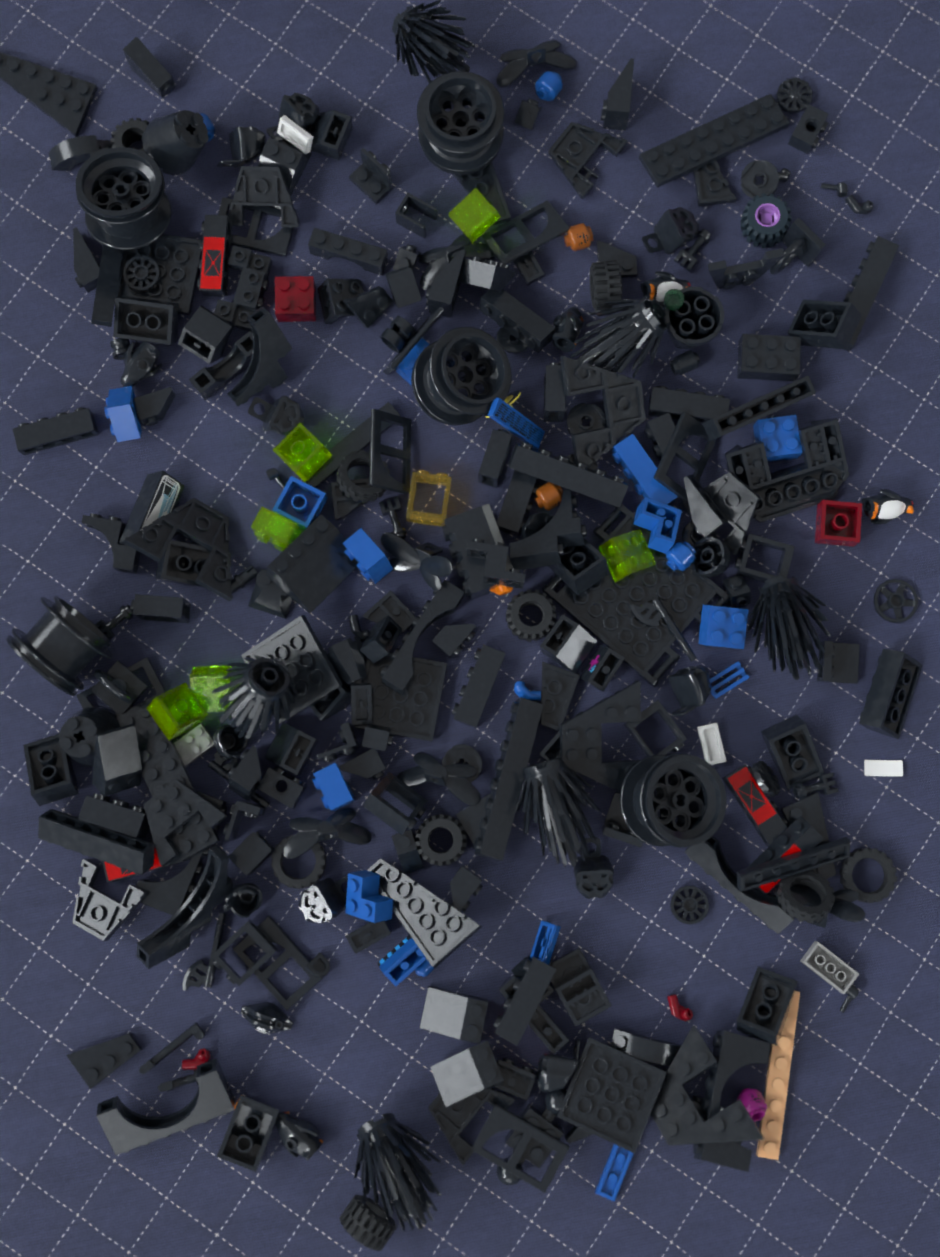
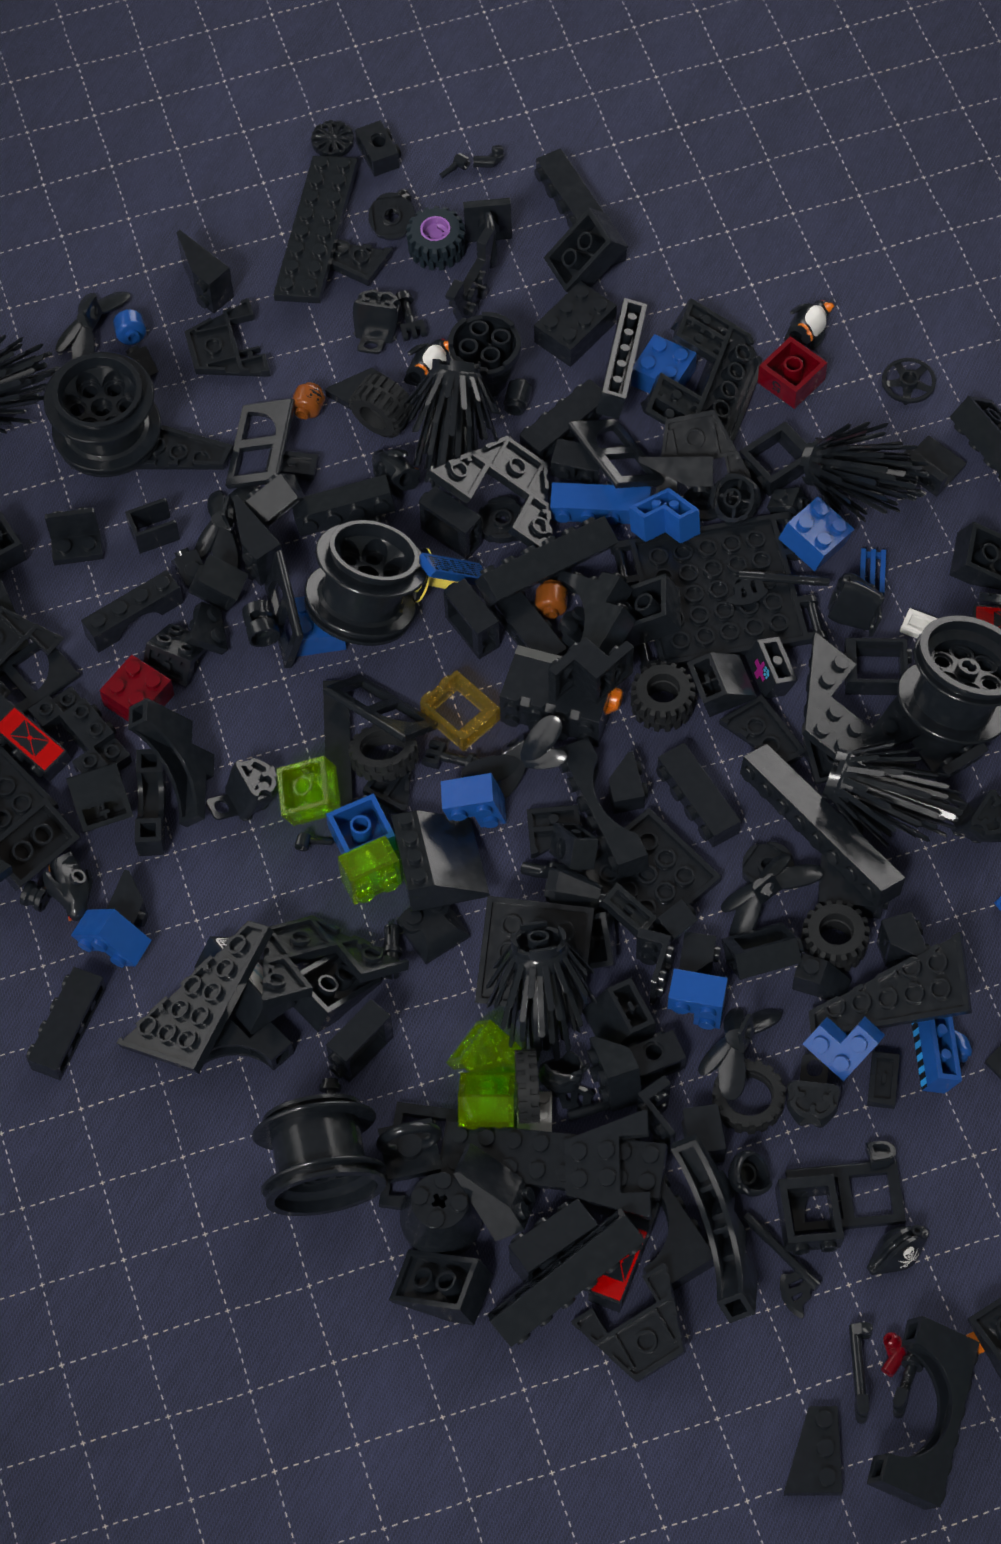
camera: 50 degrees left, 20 degrees down
clear neon green bracket [448,188,501,243] -> none
blue arm [514,681,541,701] -> none
clear neon green bracket [599,529,656,582] -> none
clear green tile [664,289,684,310] -> none
blue head [666,541,696,571] -> none
none -> black wing [116,921,274,1074]
none -> black tyre [515,1049,540,1124]

